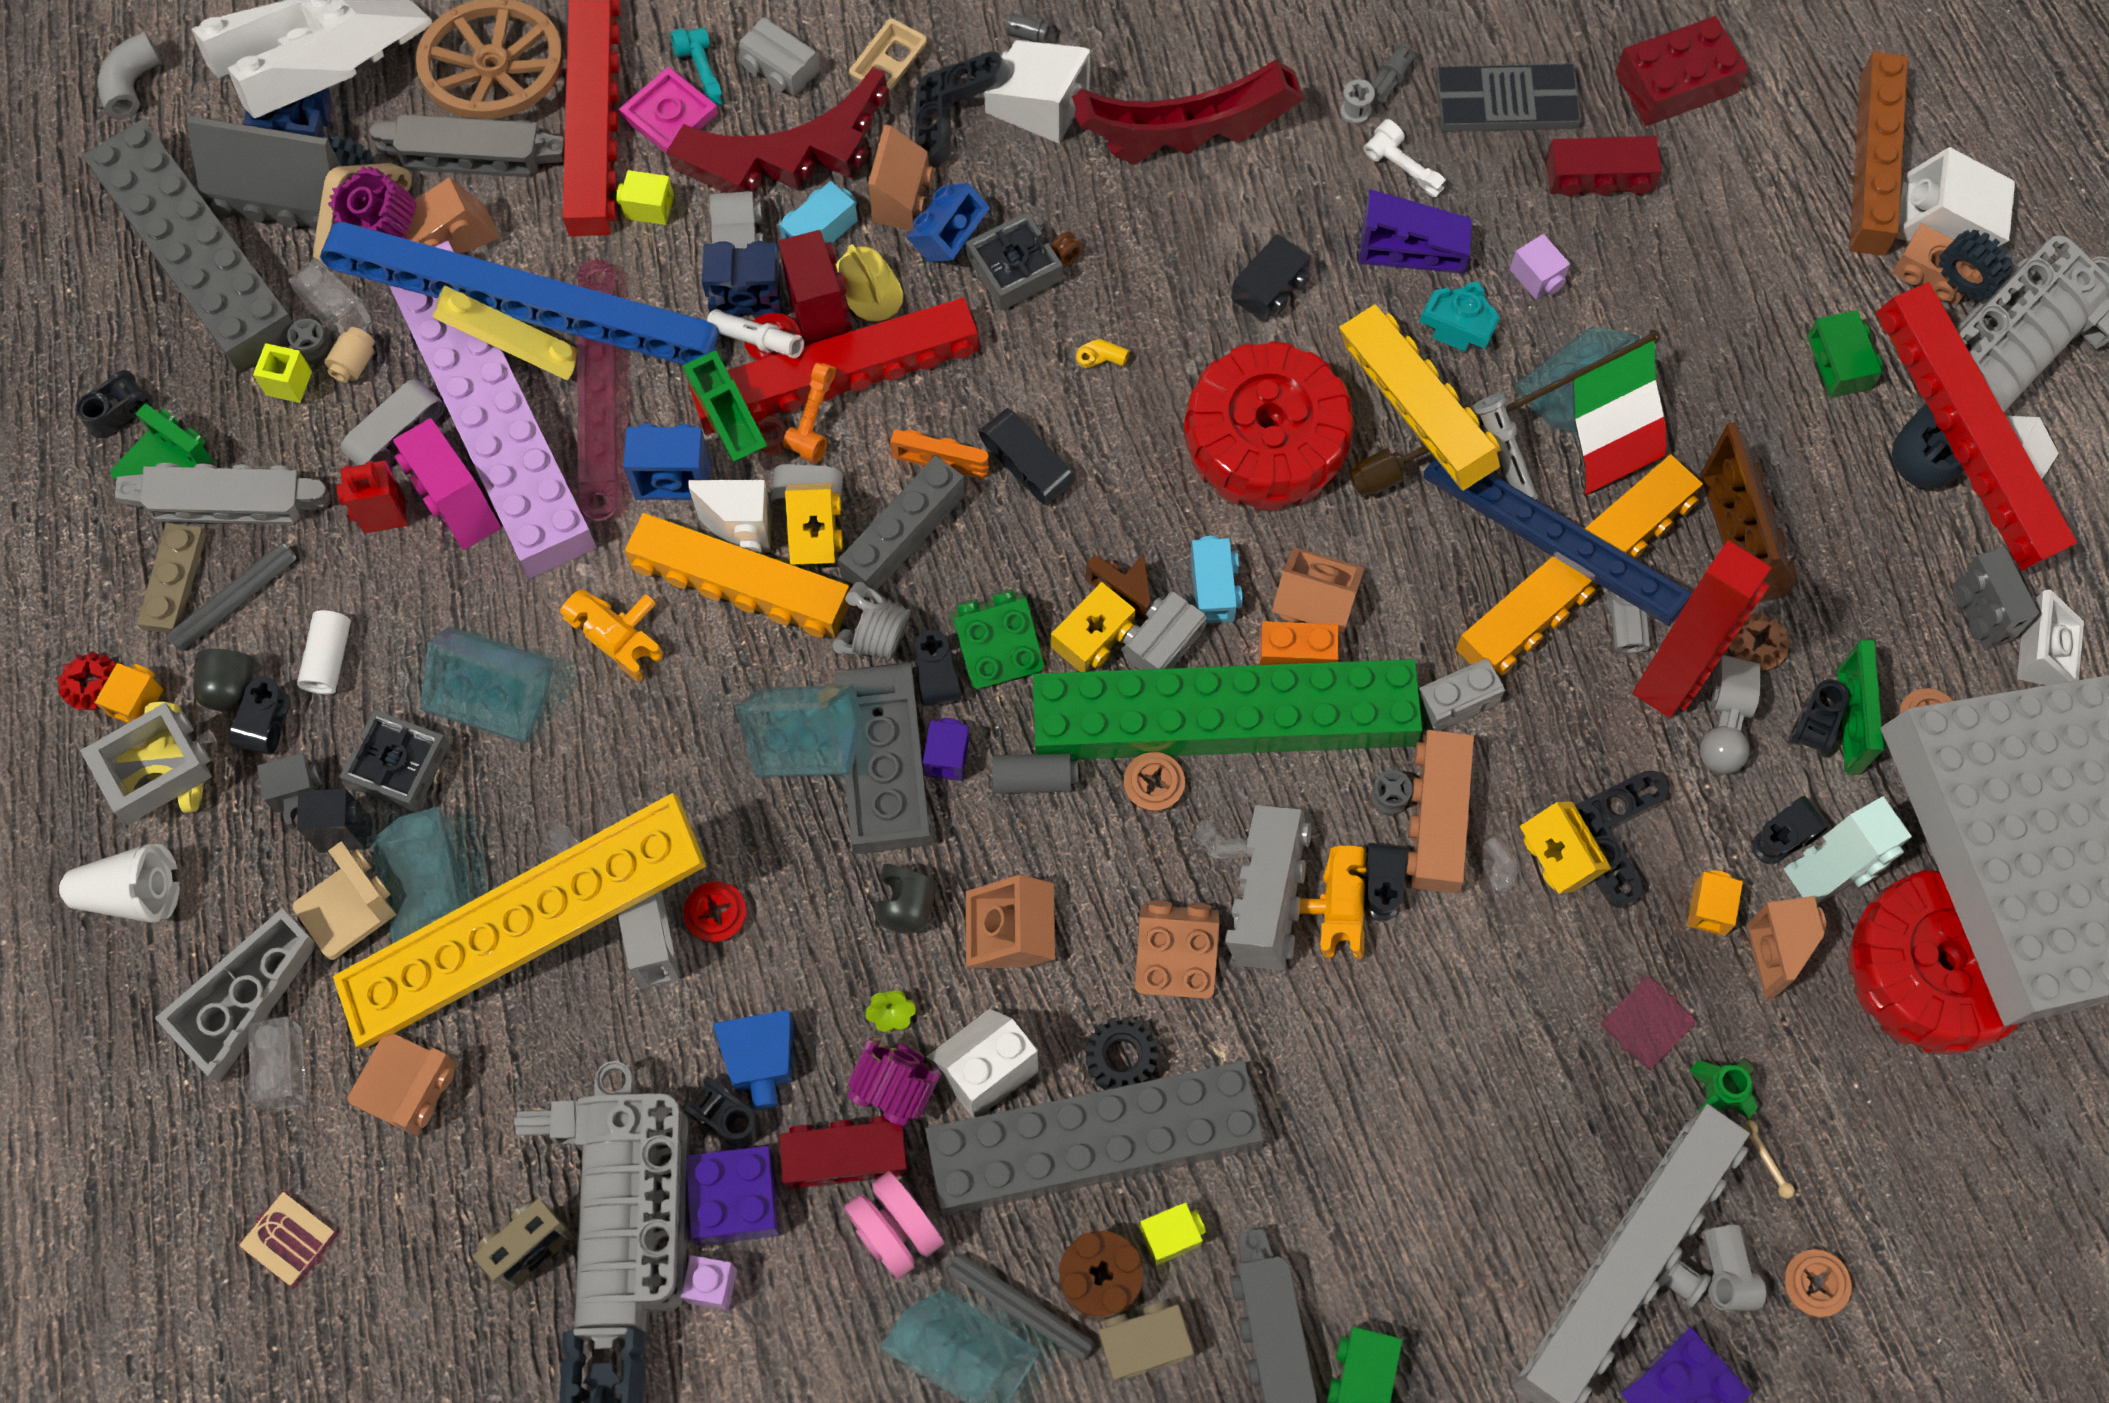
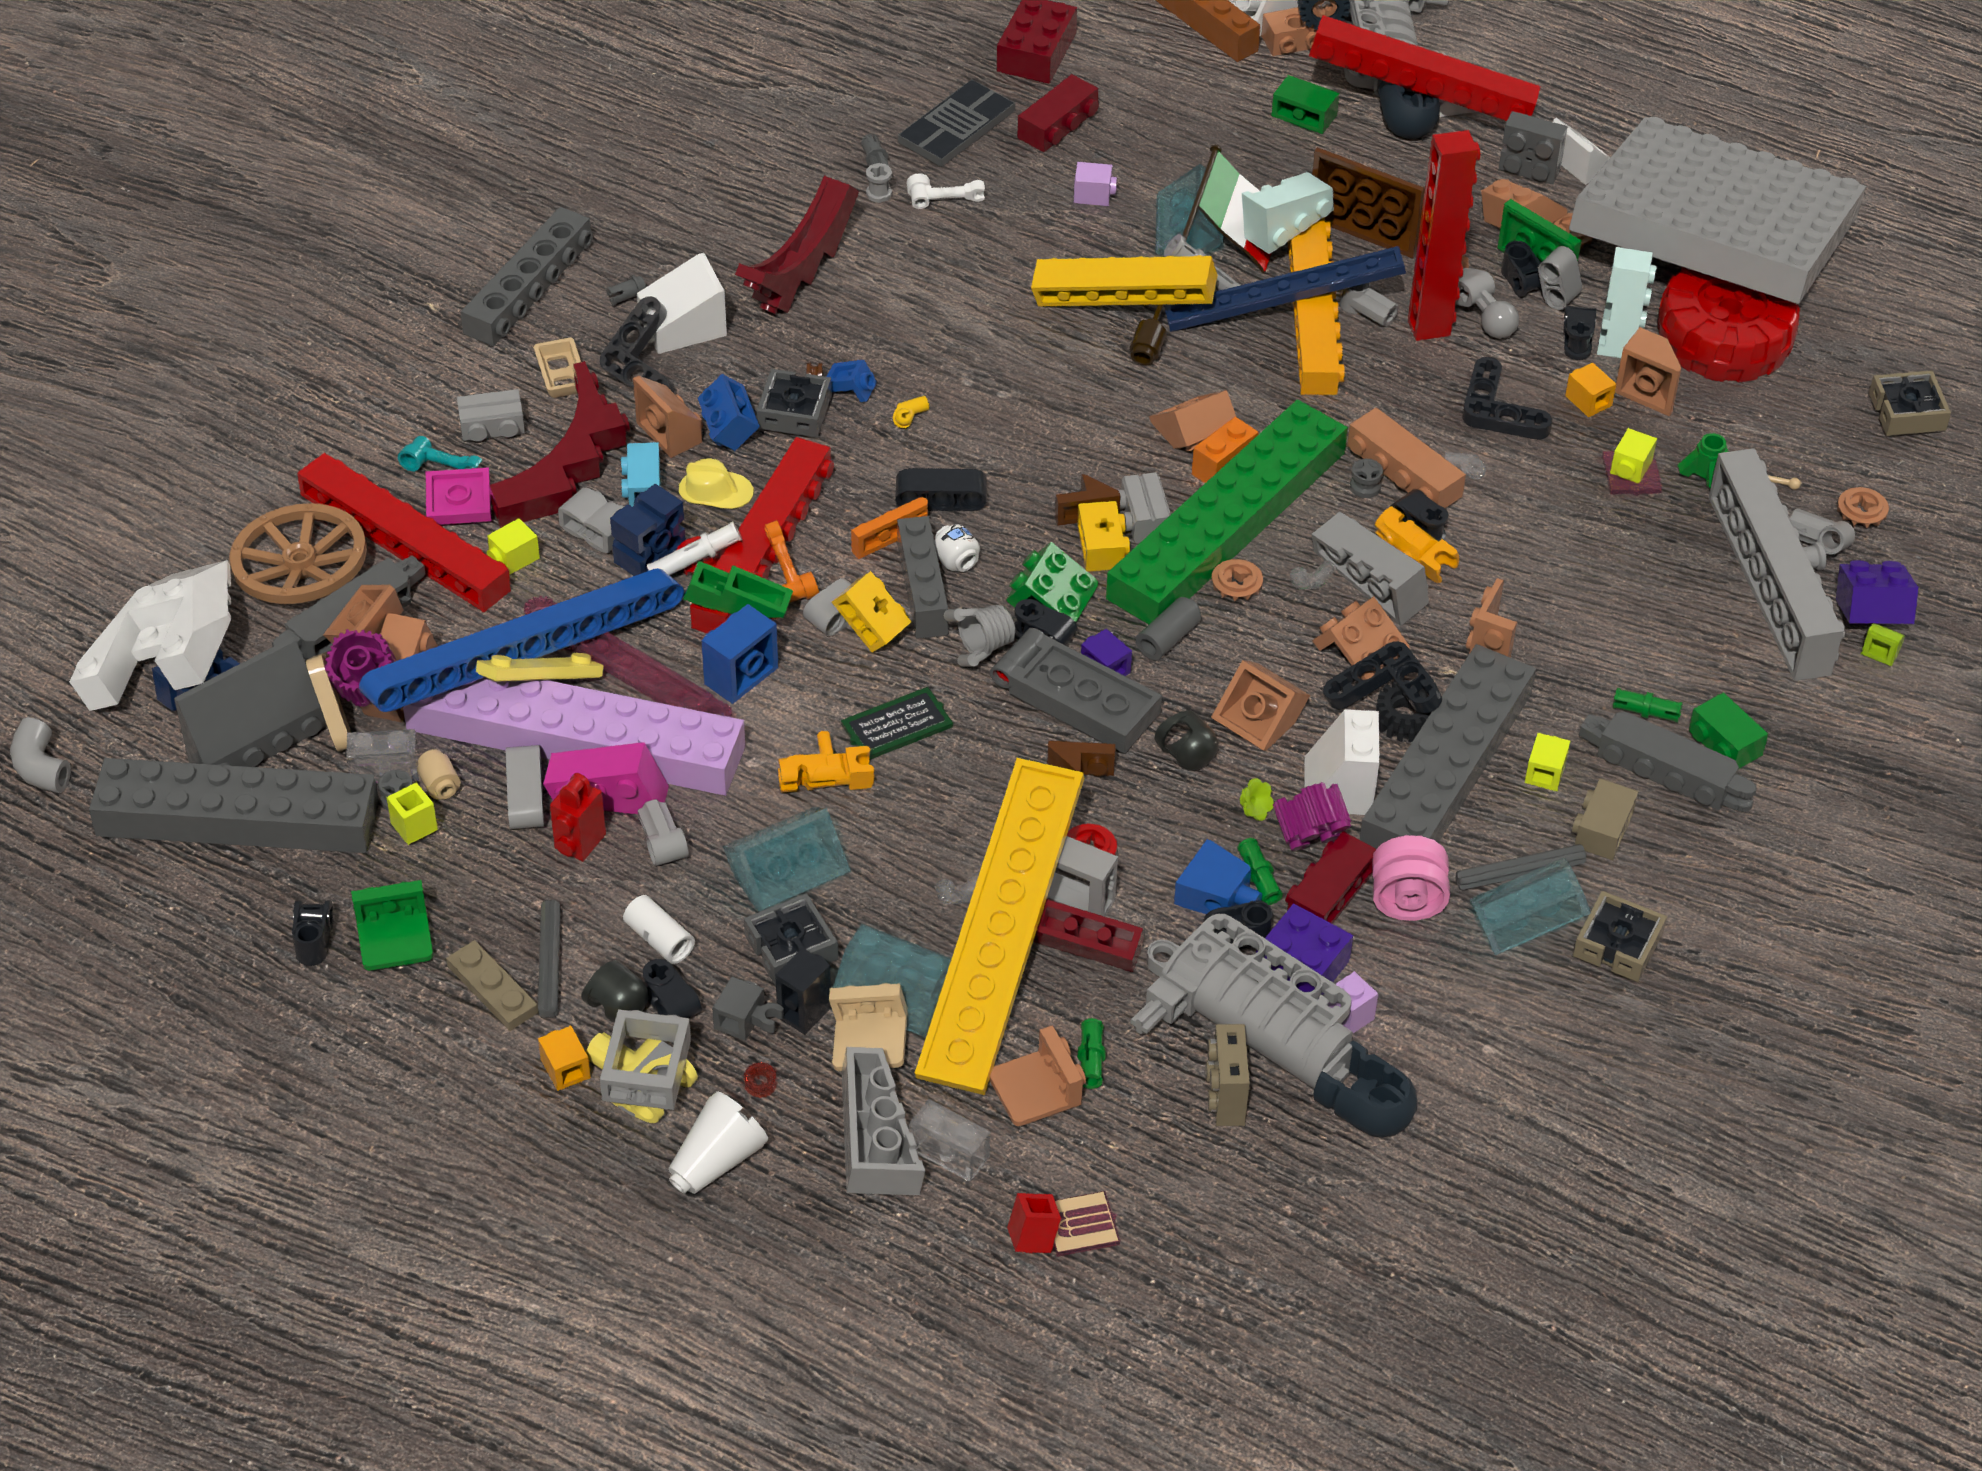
camera: 50 degrees left, 20 degrees down
red gear [56,651,116,710] -> none
light grey hinge [115,463,332,525] -> none
light orange brick [624,513,850,639] -> none
white slope [689,480,772,554] -> none
clear light blue slope [735,684,863,777] -> none
dark red brick [778,229,852,346] -> none
reddish brown brick [1059,1231,1143,1322] -> none
red wheel [1184,341,1353,511] -> none
medium azure brick [1190,536,1242,623] -> none
black brick [1231,234,1311,323] -> none
dark purple wedge [1358,189,1472,274] -> none
light grey brick [1418,658,1505,731] -> none
teal plate [1419,281,1500,352] -> none
yellow brick [1520,801,1612,894] -> none
none -> nougat slope [323,585,404,644]
none -> light grey piece [638,799,689,866]
none -> clear red bush [744,1062,777,1098]
none -> blue bracket [826,360,876,402]
none -> piece [841,687,953,760]
none -> white head [934,524,980,572]
none -> red brick [1007,1193,1061,1253]
none -> dark red brick [1033,899,1144,972]
none -> reddish brown slope [1047,741,1116,776]
none -> green pin [1077,1018,1106,1089]
none -> green pin [1237,838,1283,905]
none -> light aqua wedge [1241,172,1334,254]
none -> black beam [1323,641,1442,713]
none -> nougat bracket [1466,578,1517,658]
none -> nougat slope [1481,179,1568,228]
none -> light grey beam [1538,246,1582,310]
none -> neon yellow brick [1610,428,1657,484]
none -> green pin [1613,688,1683,723]
none -> piece [1869,370,1951,436]

